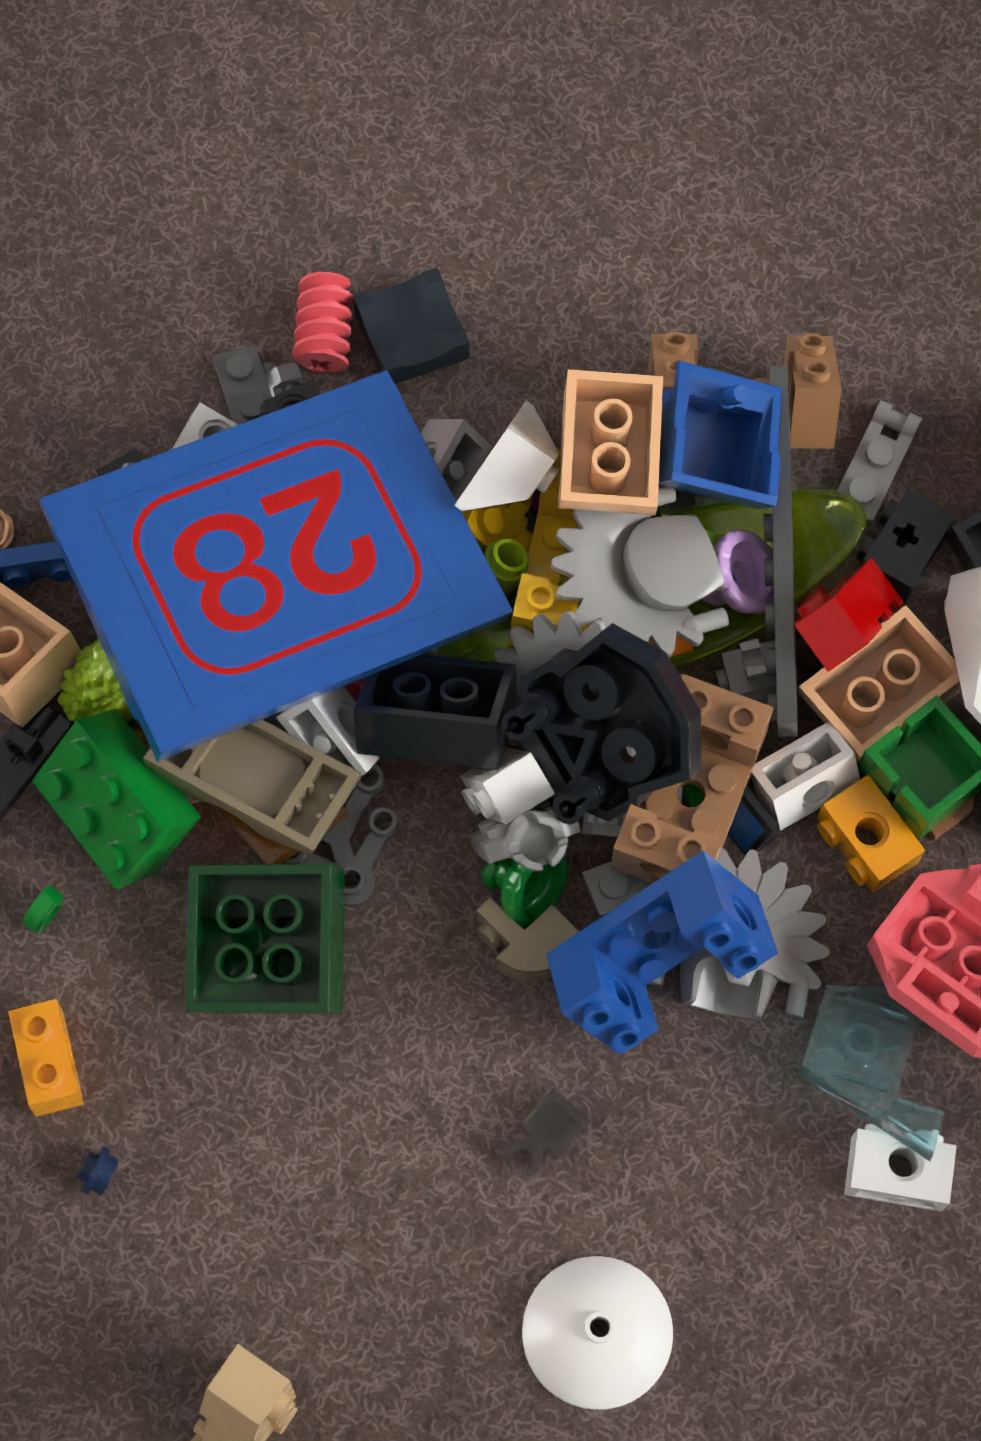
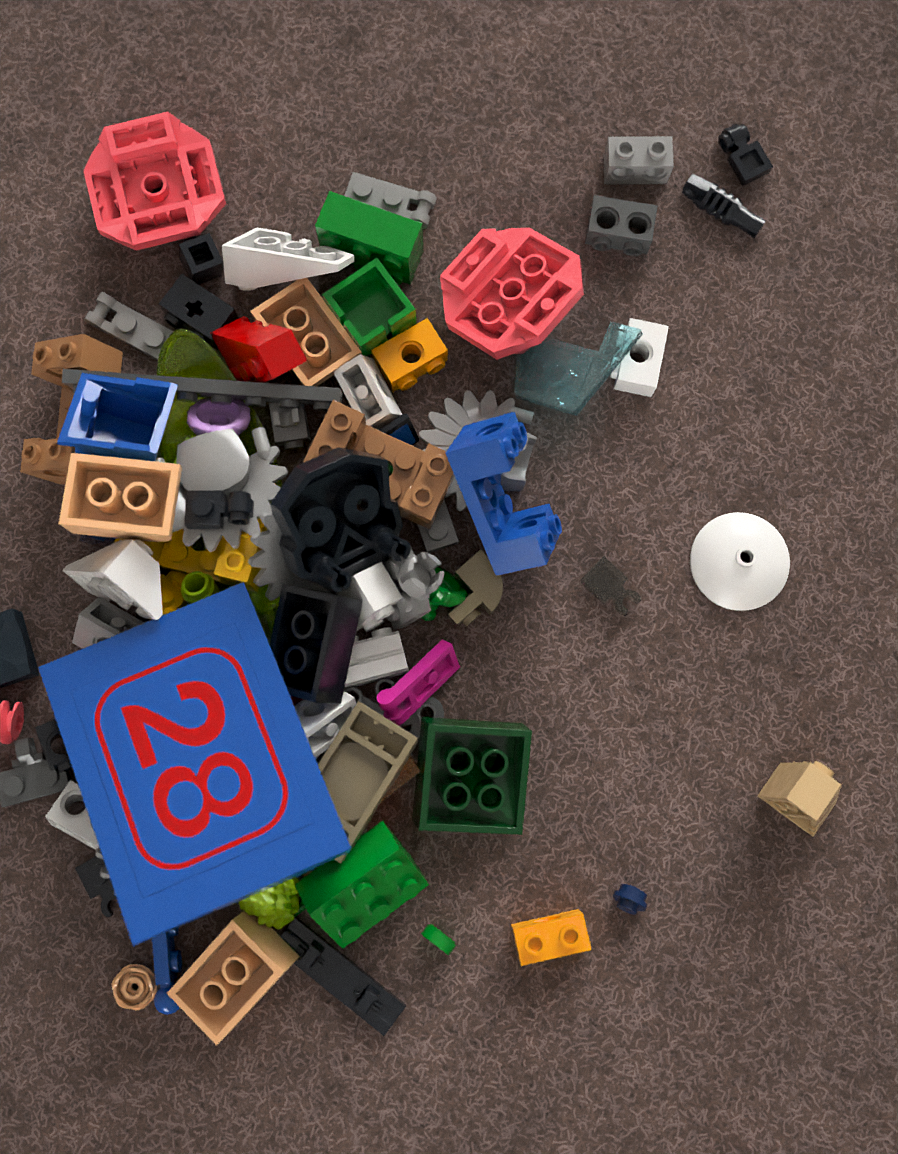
camera: 85 degrees left, 10 degrees up
none -> black plate [184,490,254,529]
none -> white brick [344,627,409,690]
none -> dark pink plate [376,639,460,726]

